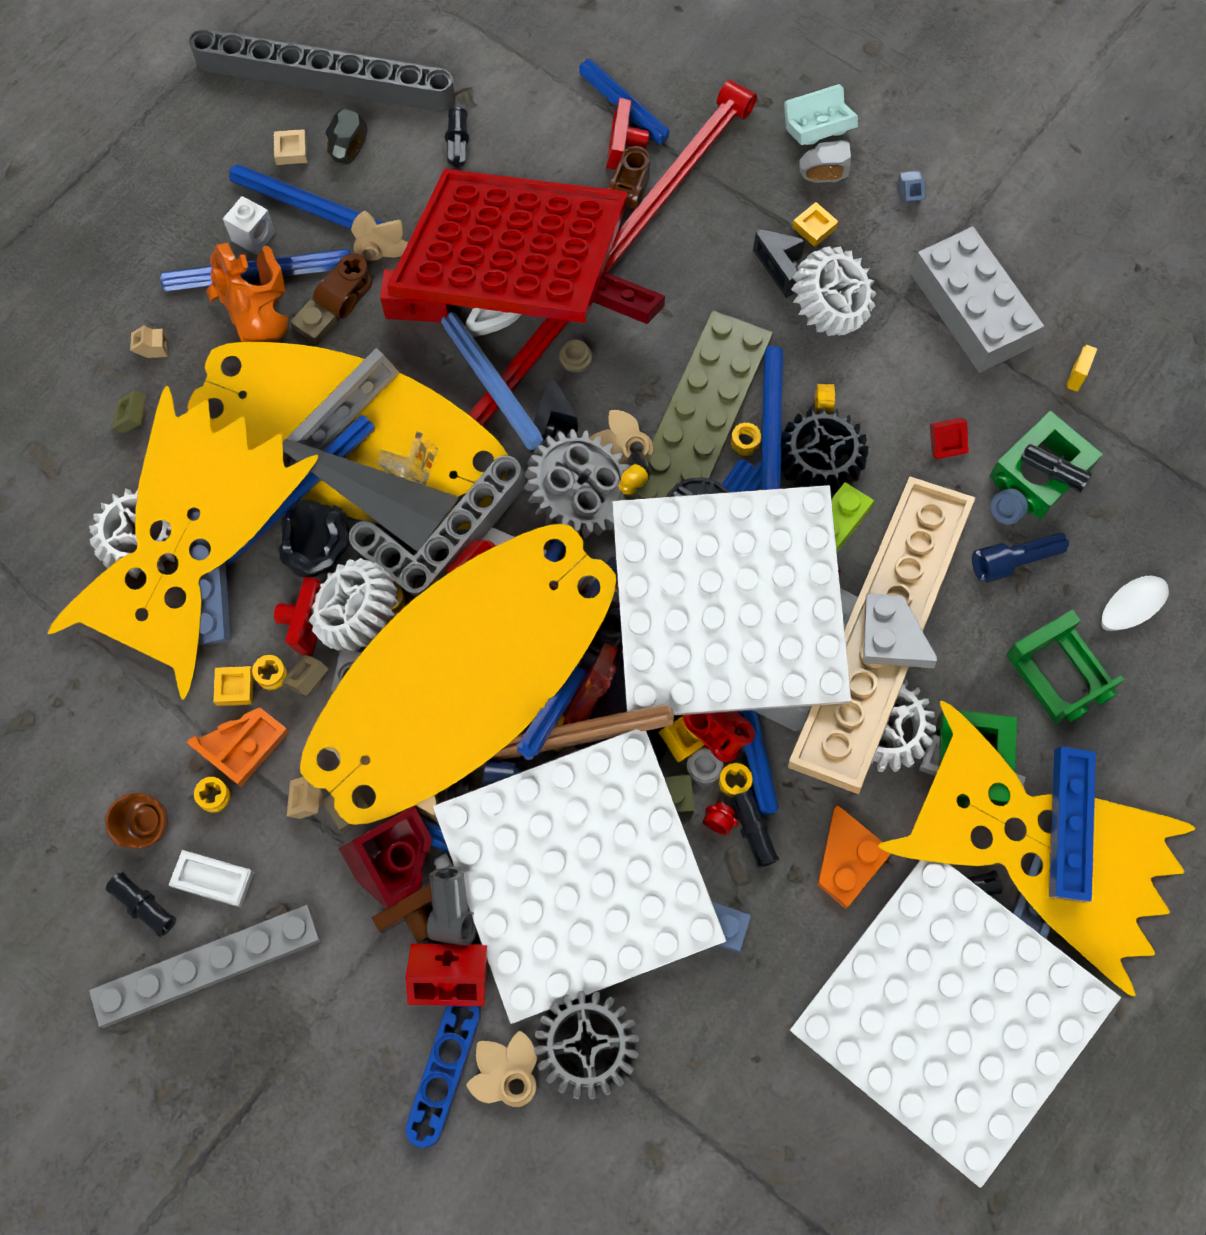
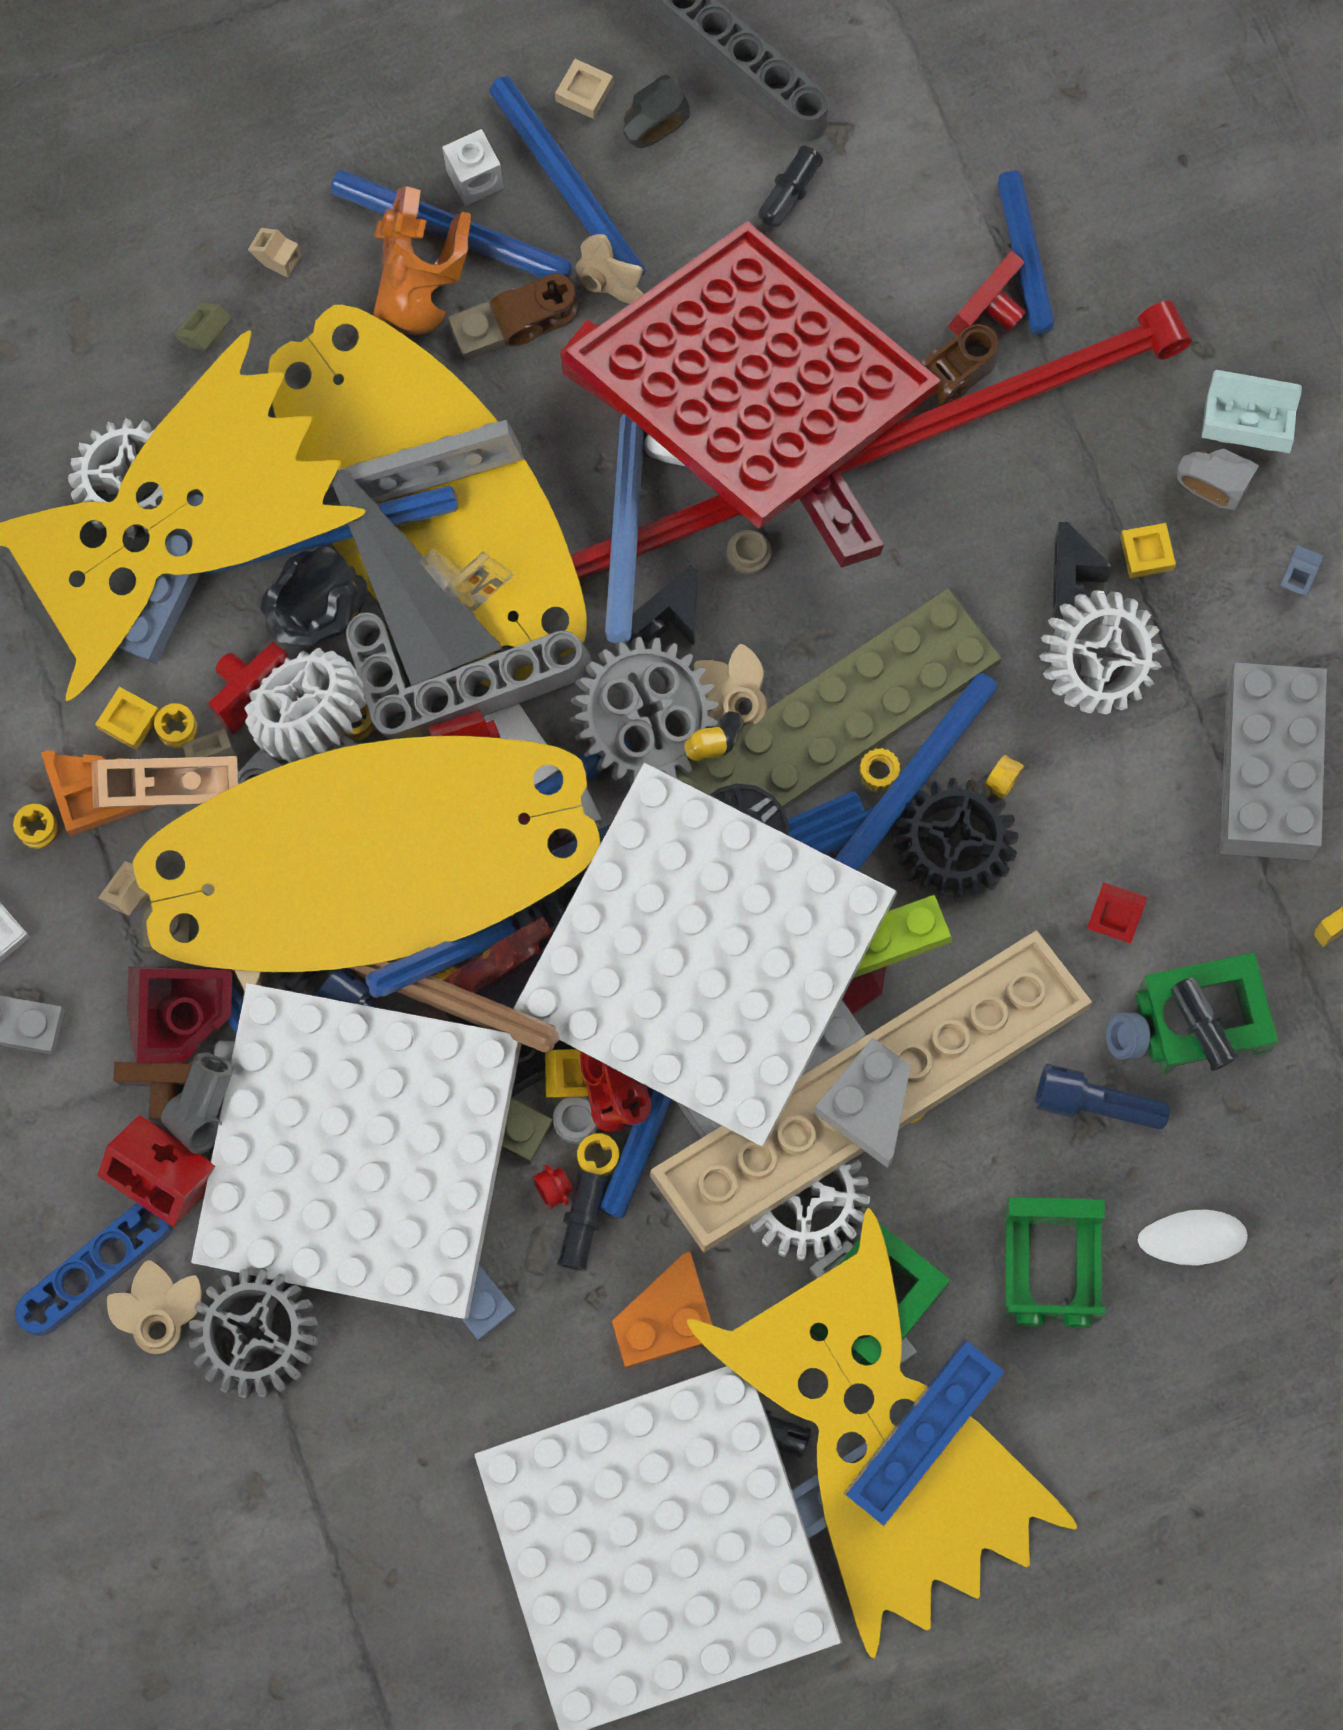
camera: 35 degrees right, 5 degrees up
none -> light nougat slope [91,756,238,808]

